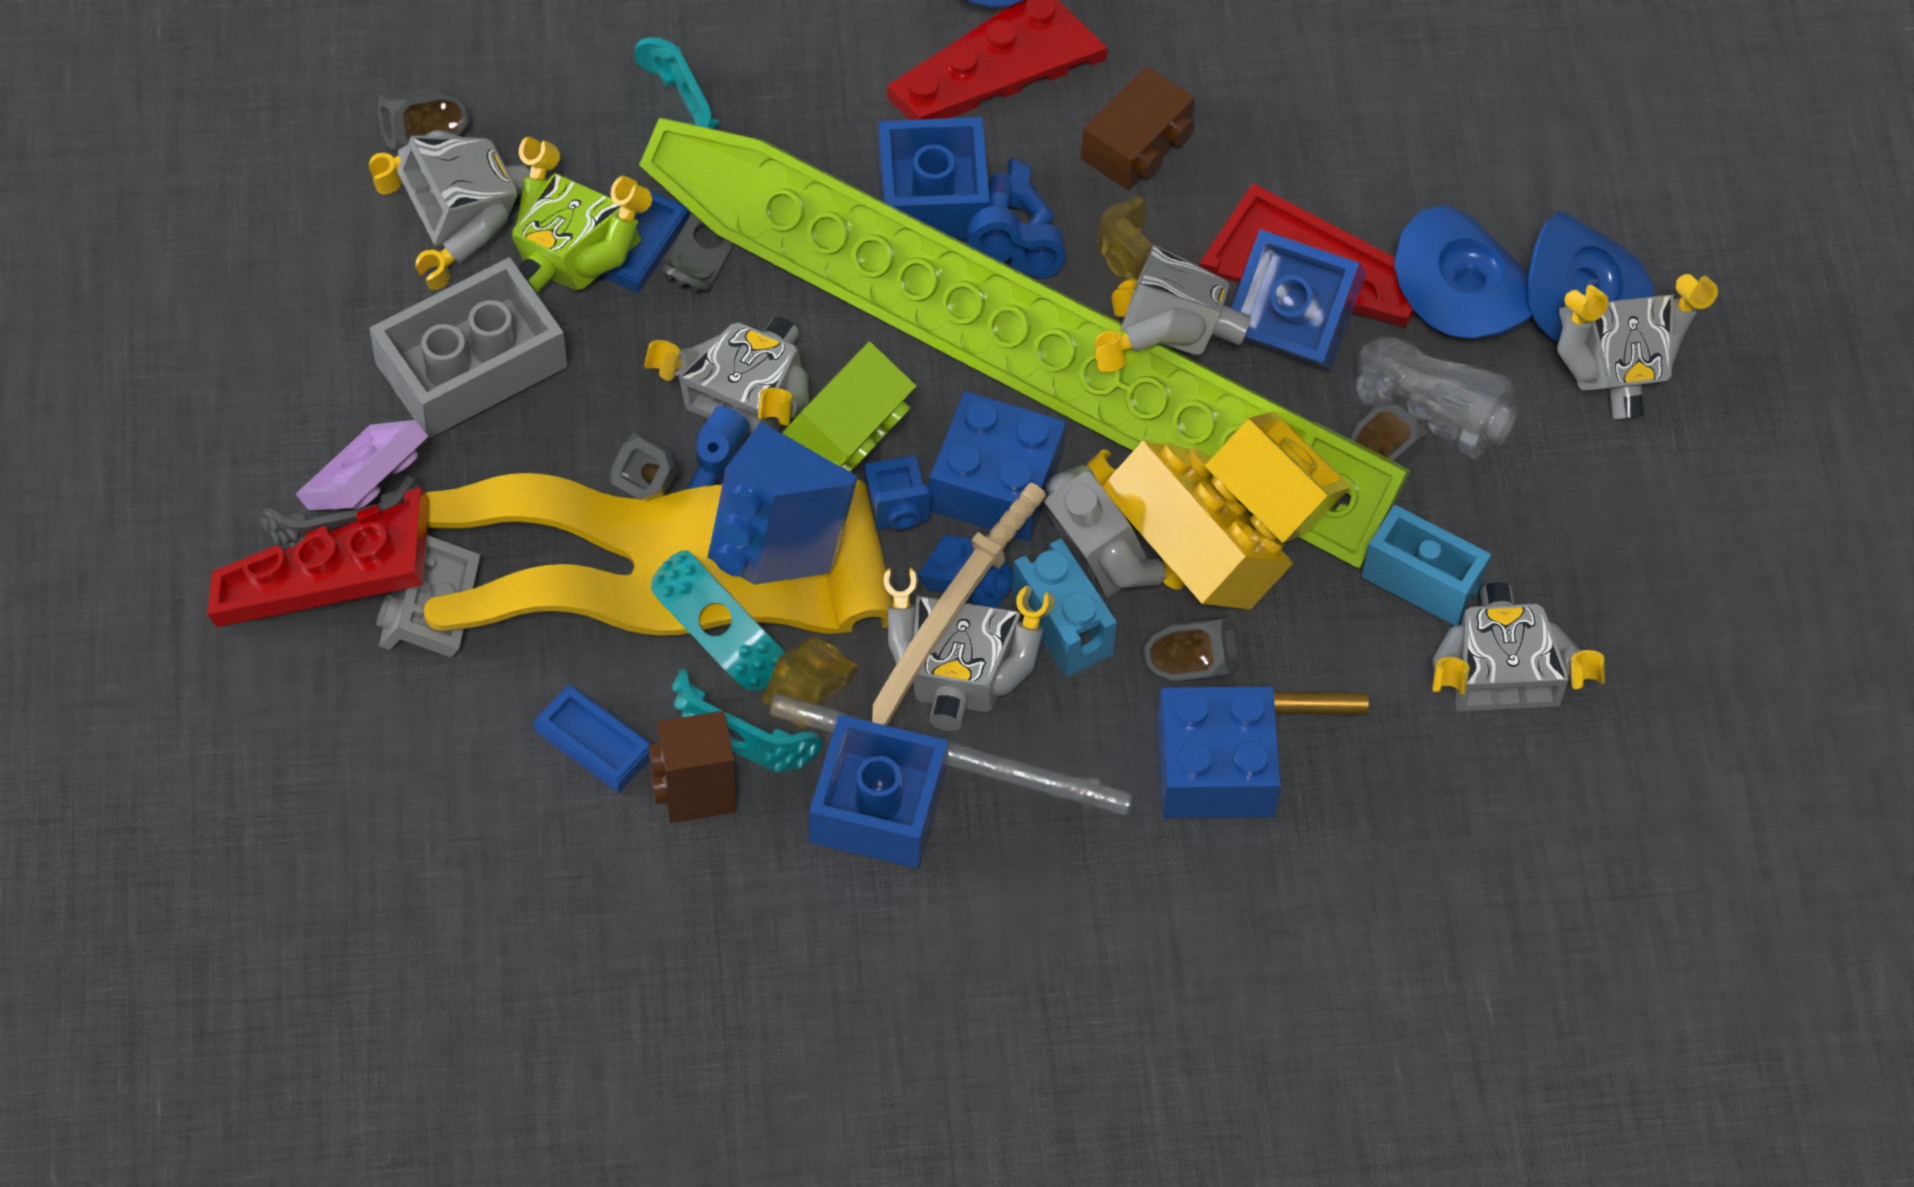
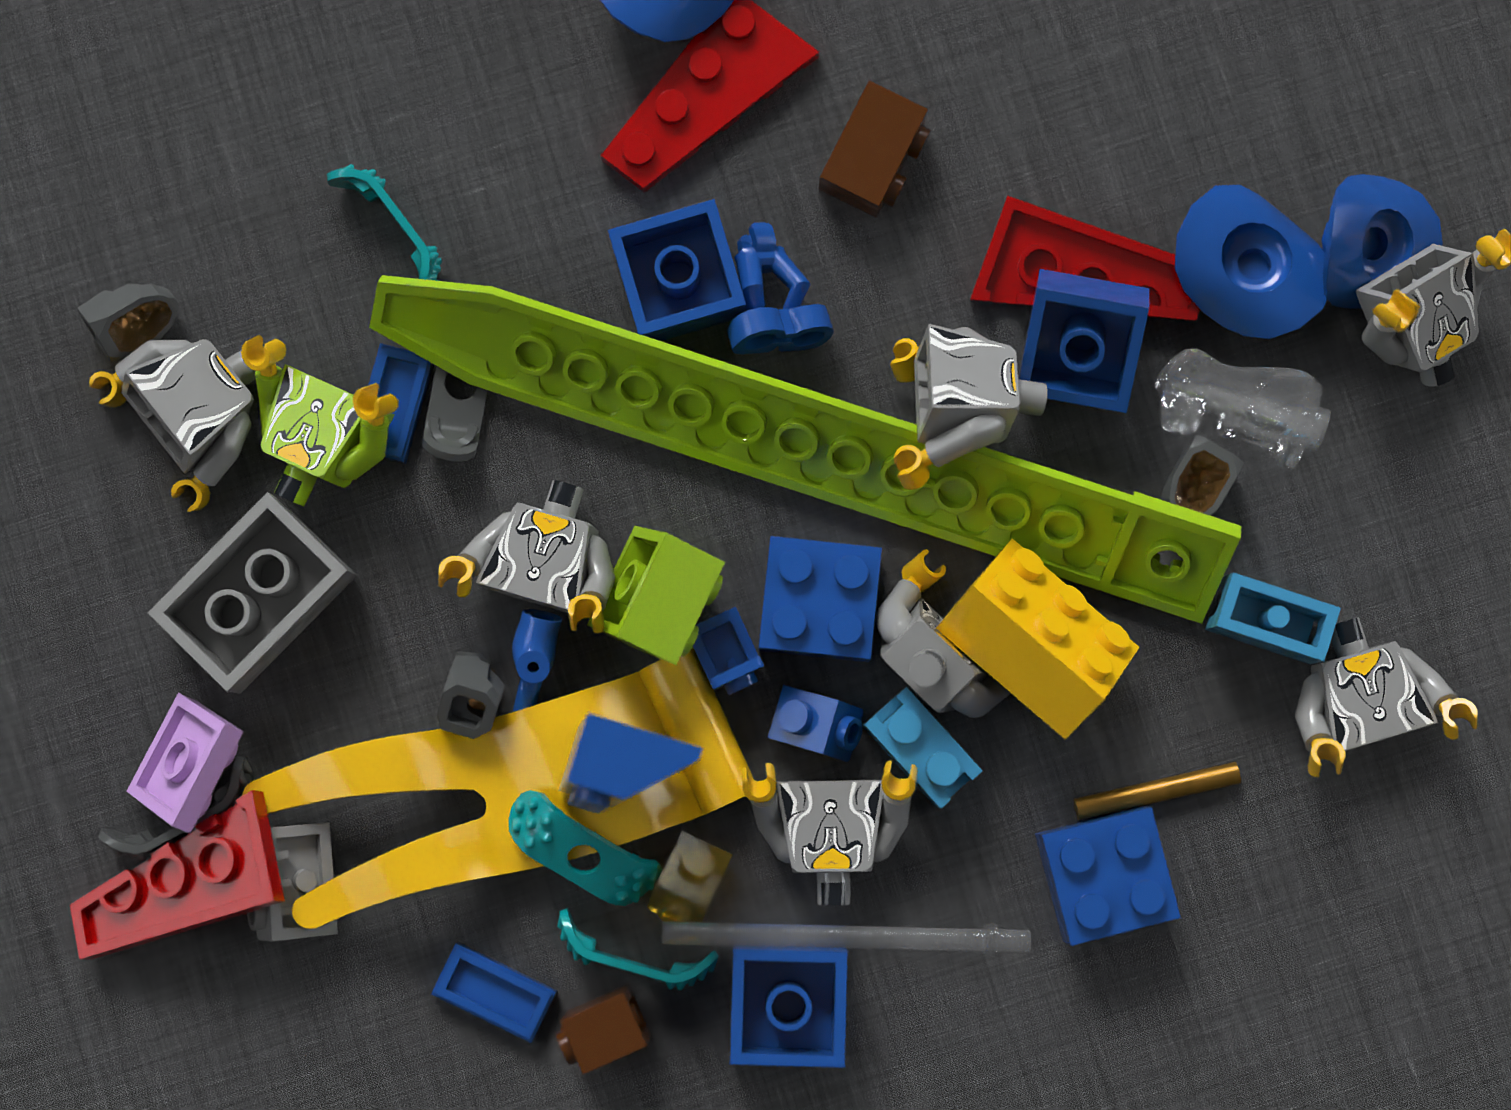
camera: 10 degrees left, 25 degrees up
tan sword [872,483,1046,726] -> none
clear yellow bracket [1097,195,1153,280] -> none
rock [1142,616,1240,681] -> none
yellow brick [1205,411,1352,543] -> none

